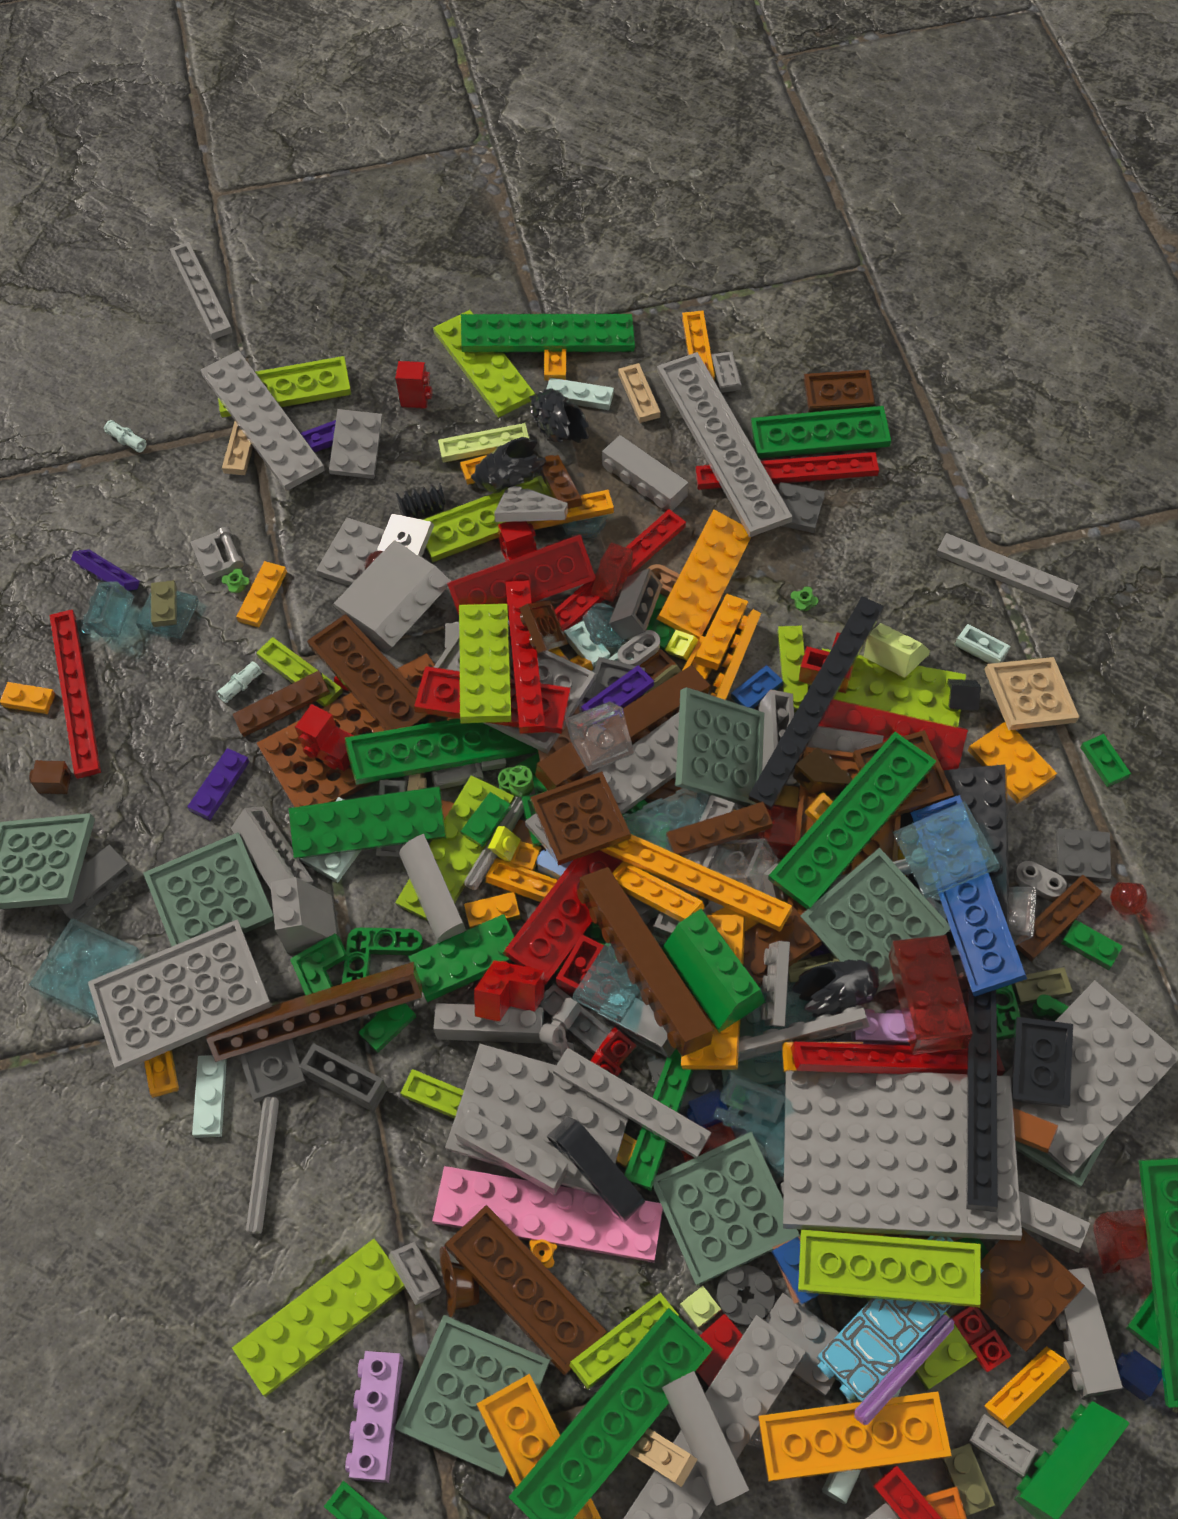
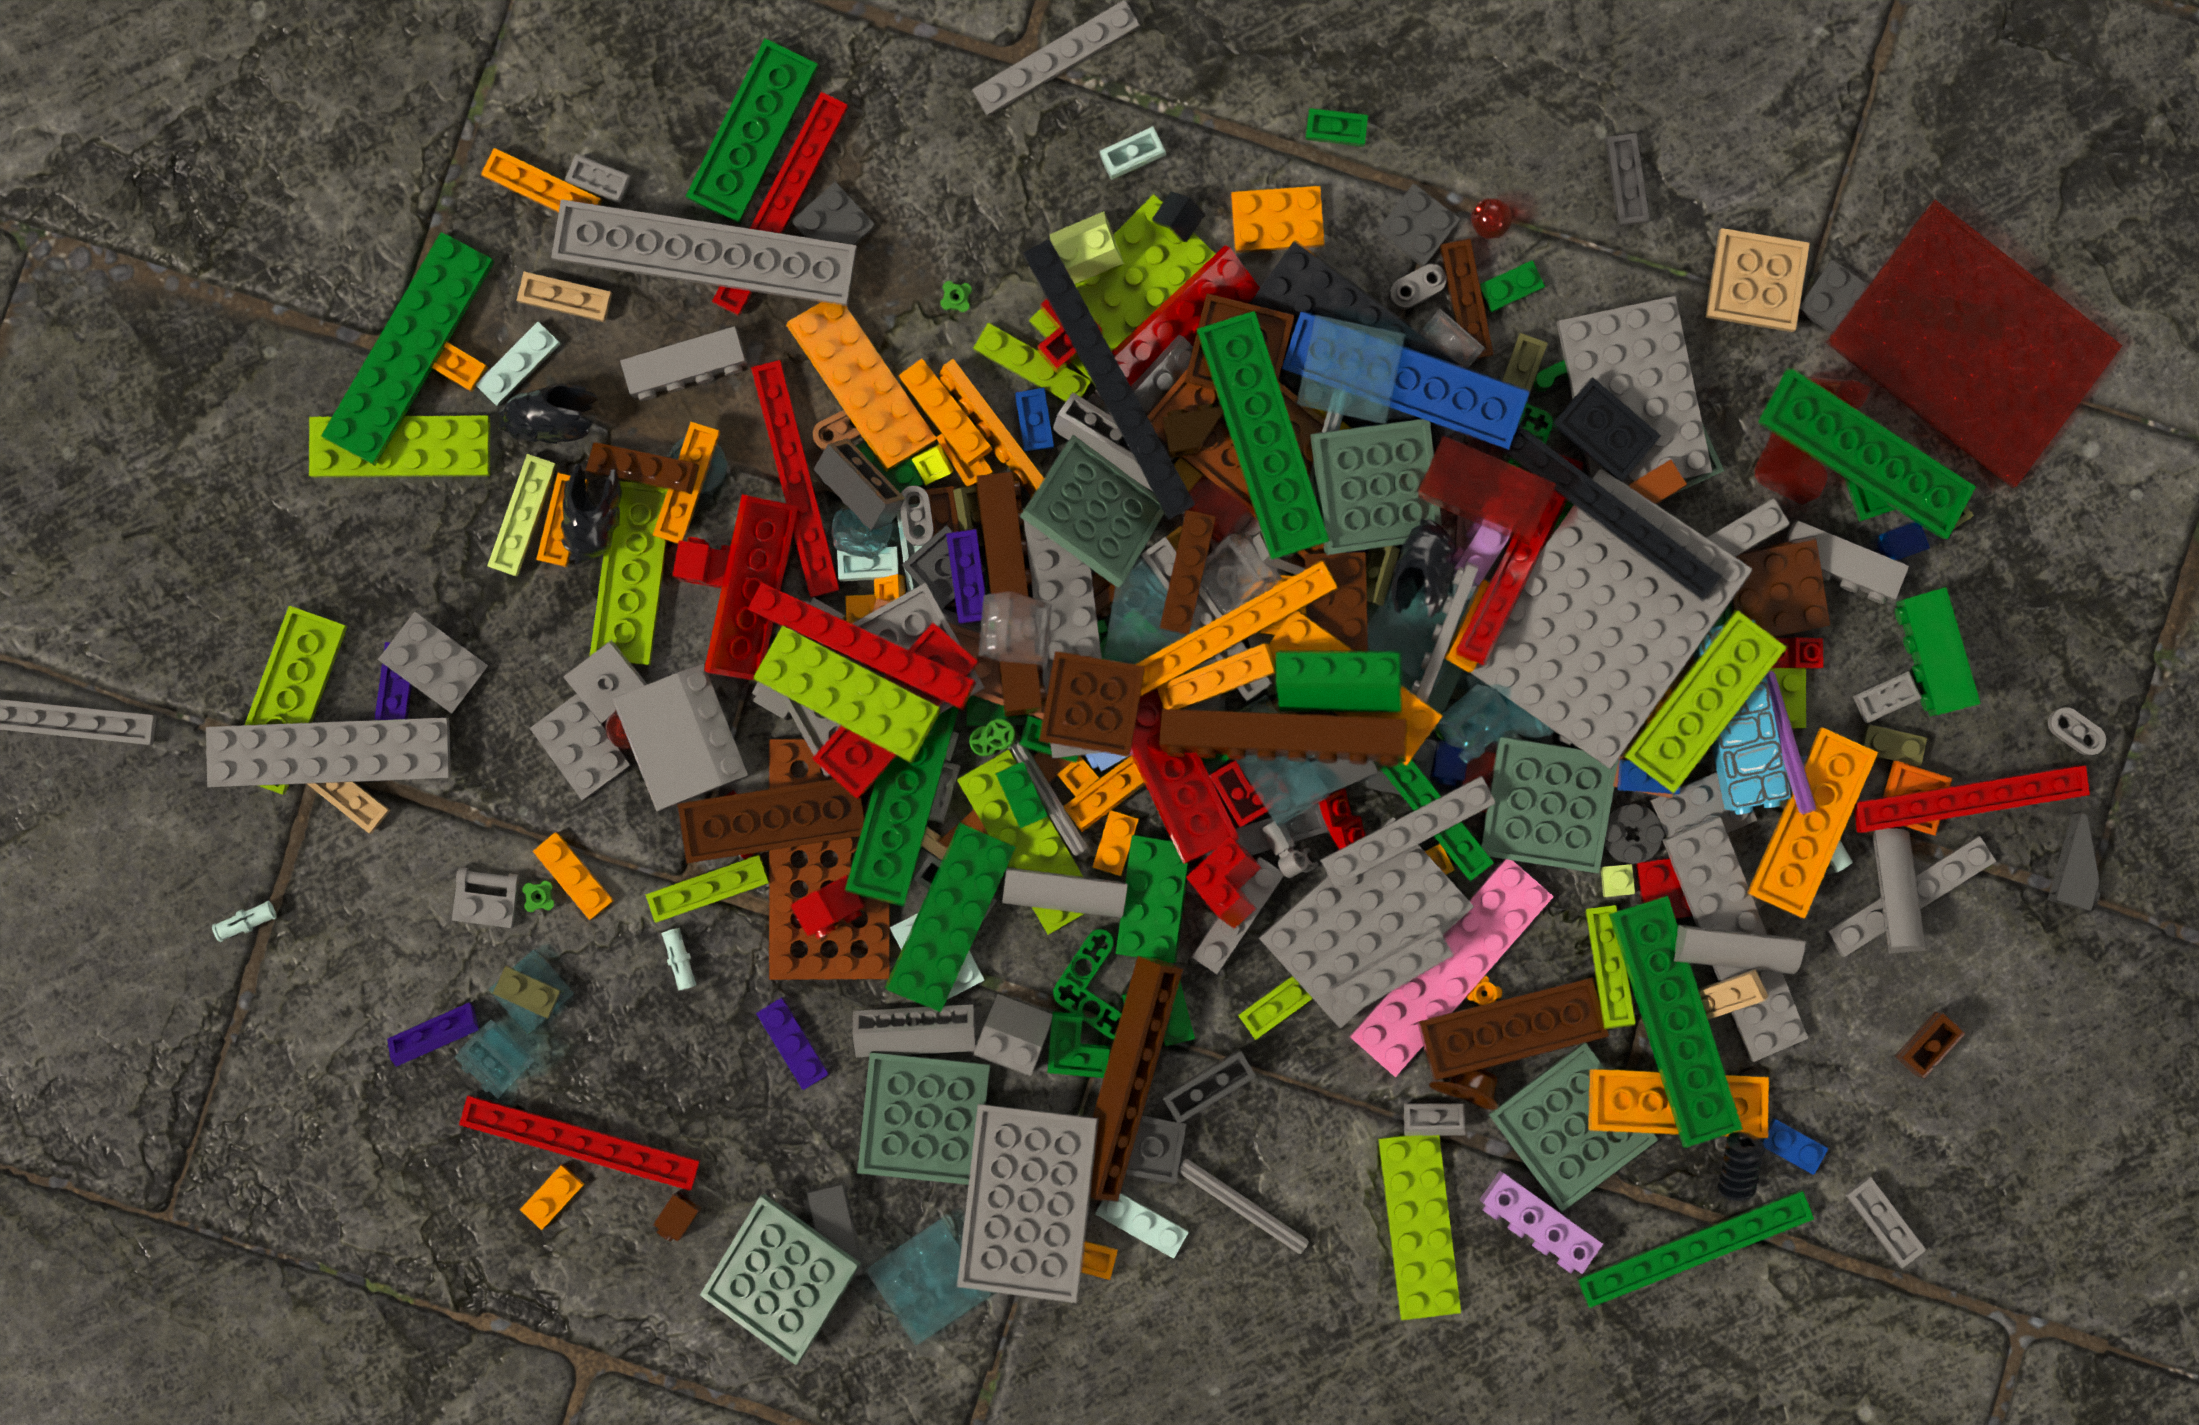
camera: 60 degrees left, 25 degrees up
reddish brown plate [233,670,331,737] -> none
red piece [395,361,432,408] -> none
black piece [396,483,446,518] -> none
neon yellow plate [488,826,521,861] -> none
light grey plate [494,486,568,522] -> none
reddish brown plate [519,600,568,653] -> none
black beam [547,1116,645,1222] -> none
clear red slope [591,542,633,602] -> none
light grey plate [760,941,790,1027] -> none
reddish brown tile [803,370,875,413] -> none
light orange plate [804,792,833,822] -> none
tan plate [984,657,1079,730] -> none
light orange plate [984,1346,1070,1428] -> none

